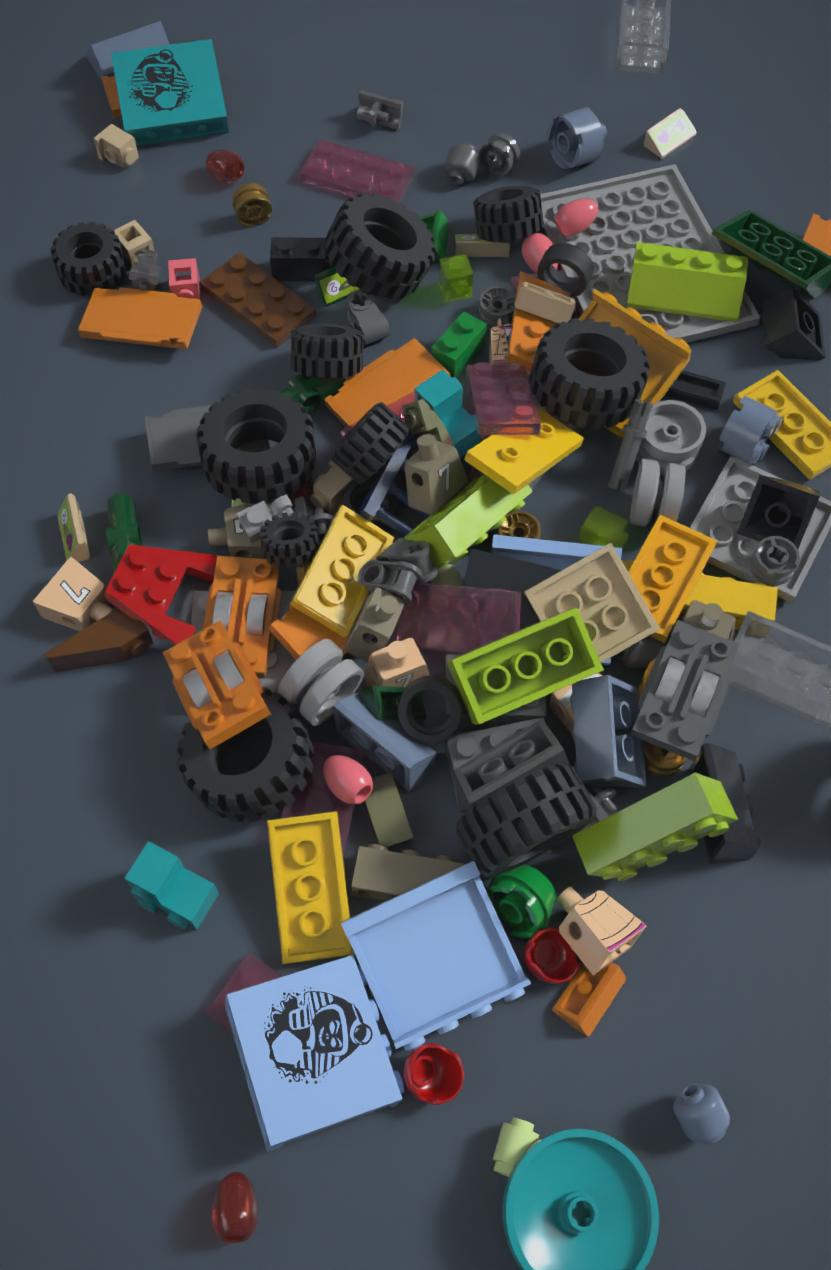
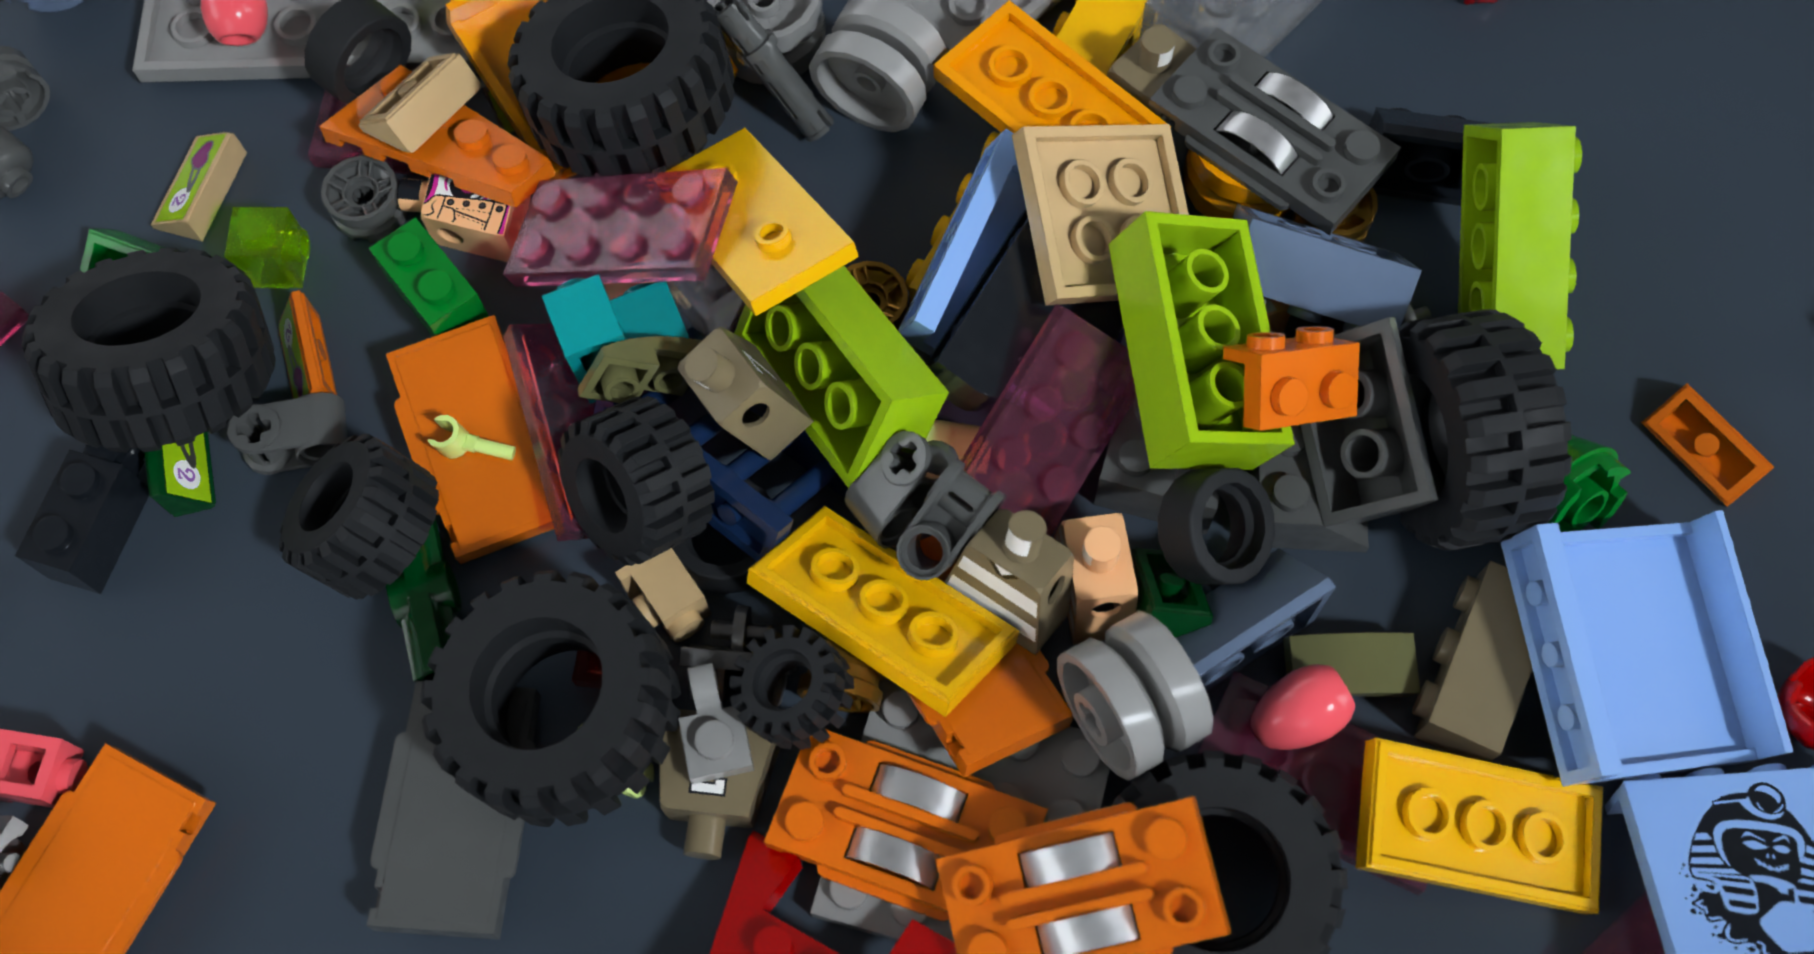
camera: 70 degrees left, 5 degrees up
reddish brown plate [200,252,316,348] -> none
black tyre [473,186,544,242] -> none
coral animal [521,233,558,274] -> none
red hair [524,927,581,984] -> none
light nougat torso [556,886,647,975] -> none
clear neon green brick [578,505,629,549] -> none
none -> orange slope [279,290,338,399]
none -> yellowish green hand [427,415,516,461]
none -> orange bracket [1223,326,1360,431]

